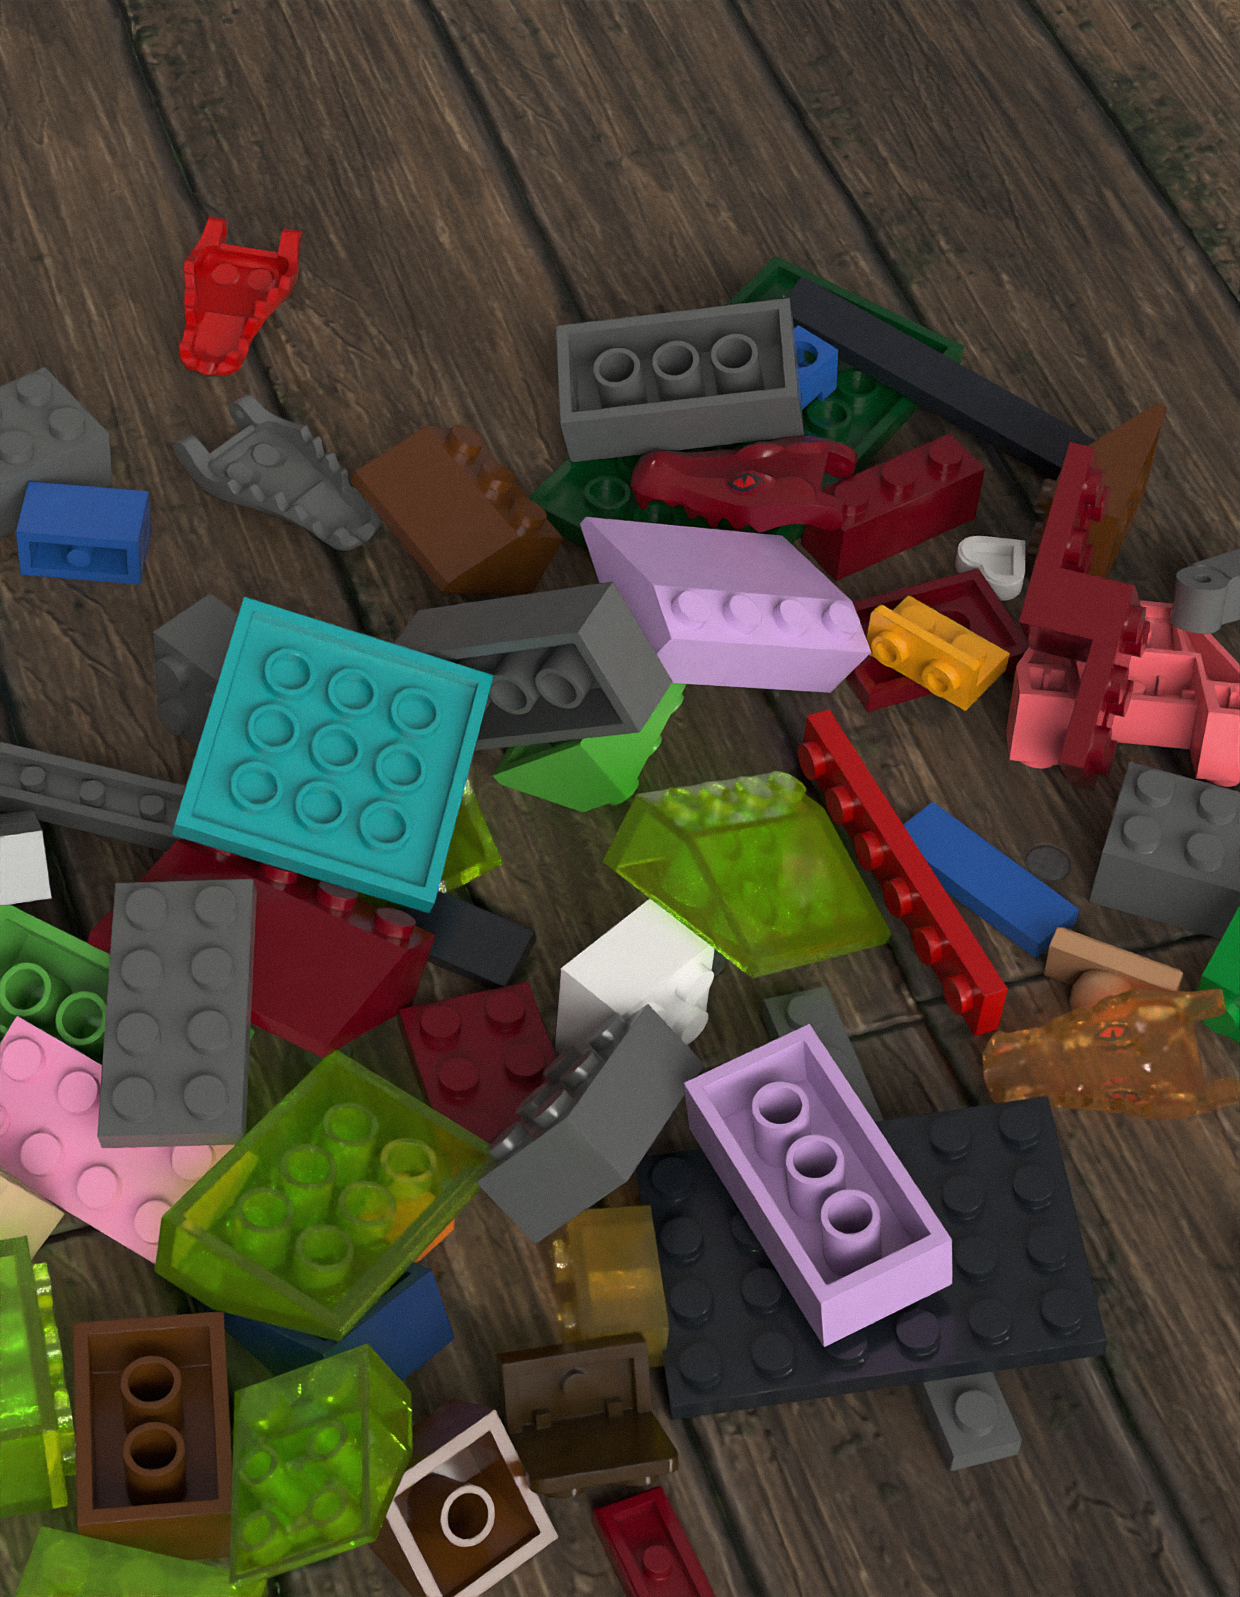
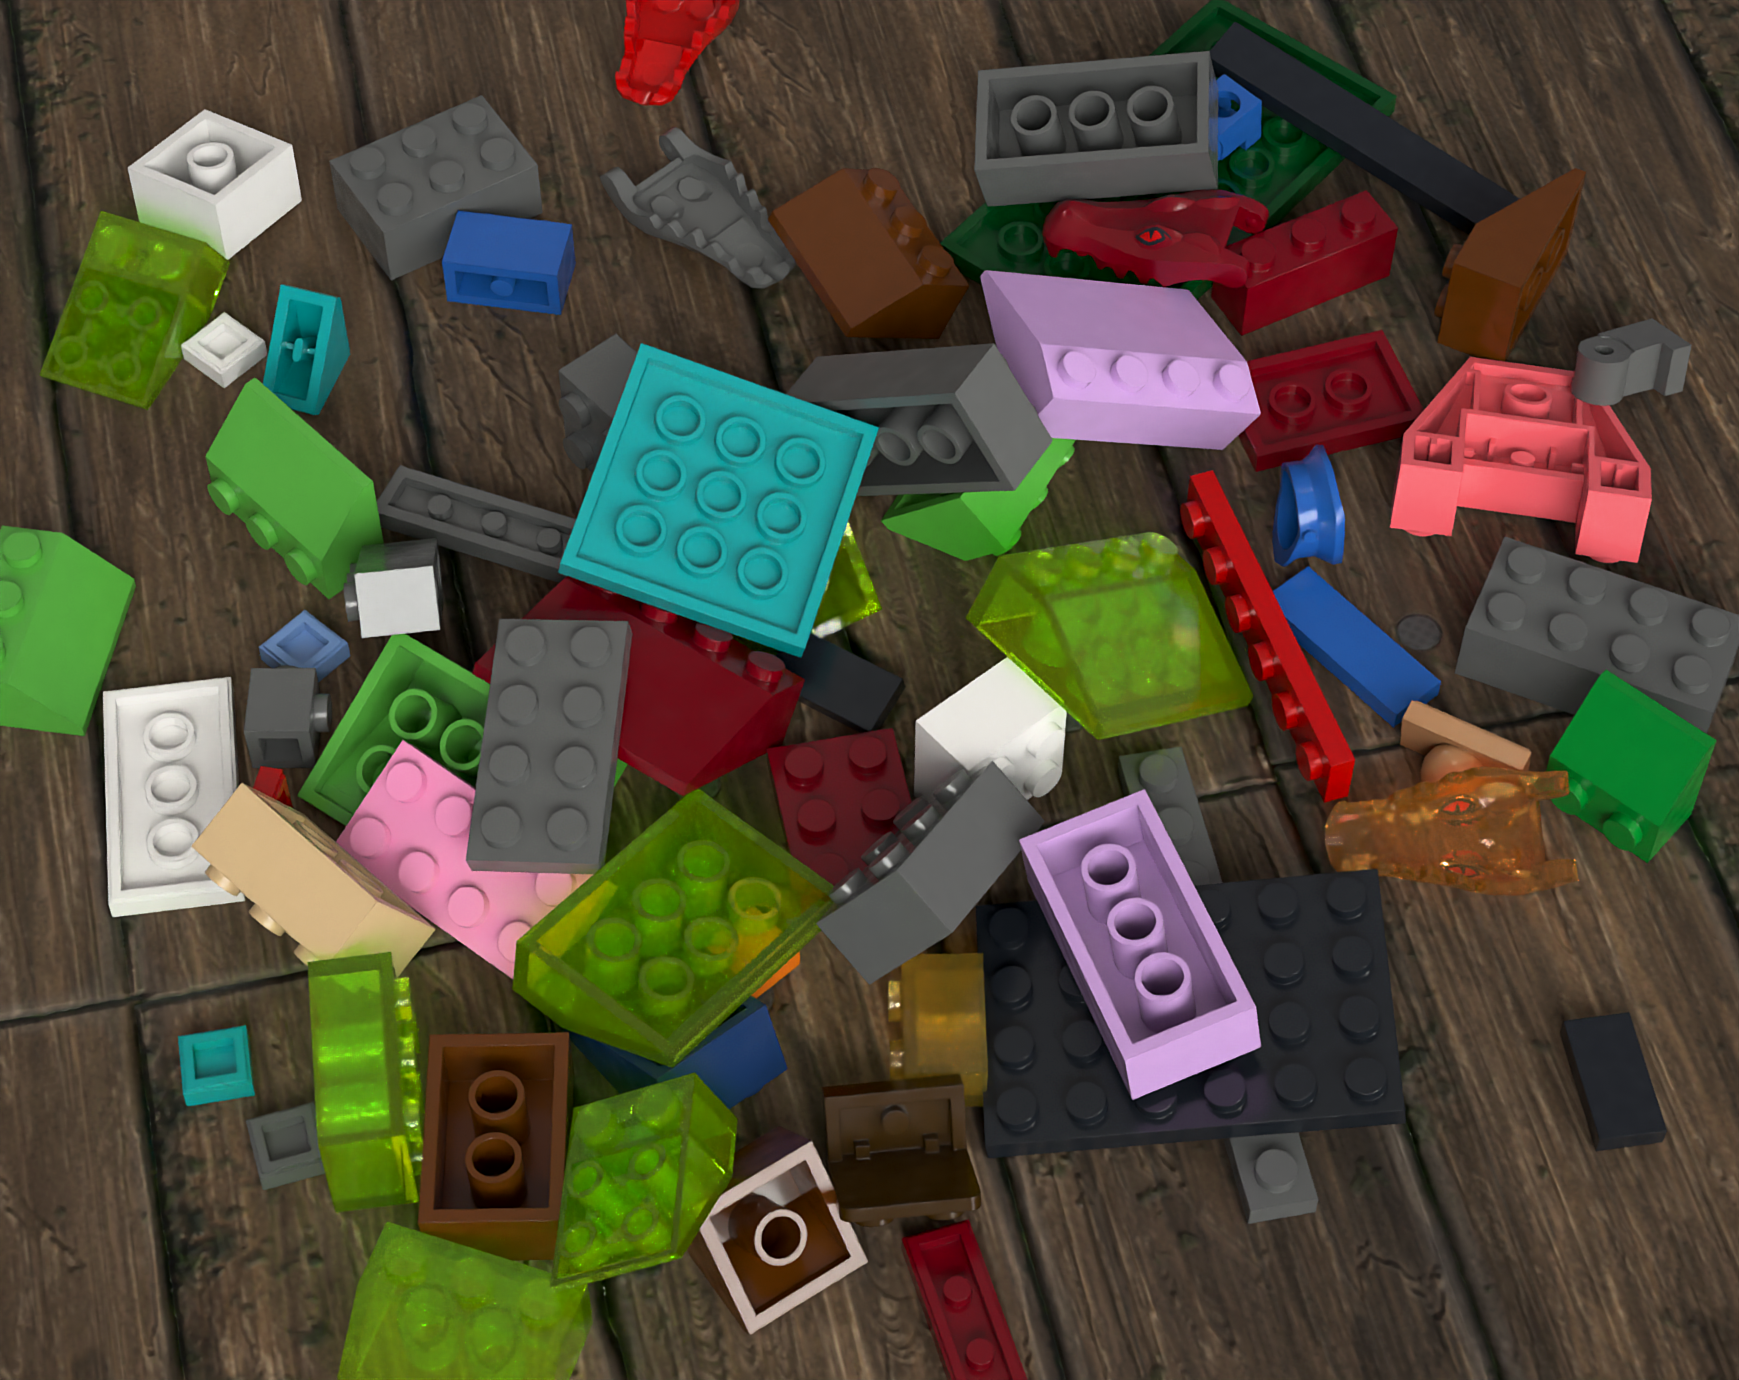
camera: 10 degrees right, 5 degrees up
light orange bracket [867,595,1010,711] -> none
white tile [955,536,1025,601] -> none
dark red bracket [1019,442,1150,791] -> none
none -> blue hat [1272,445,1345,567]

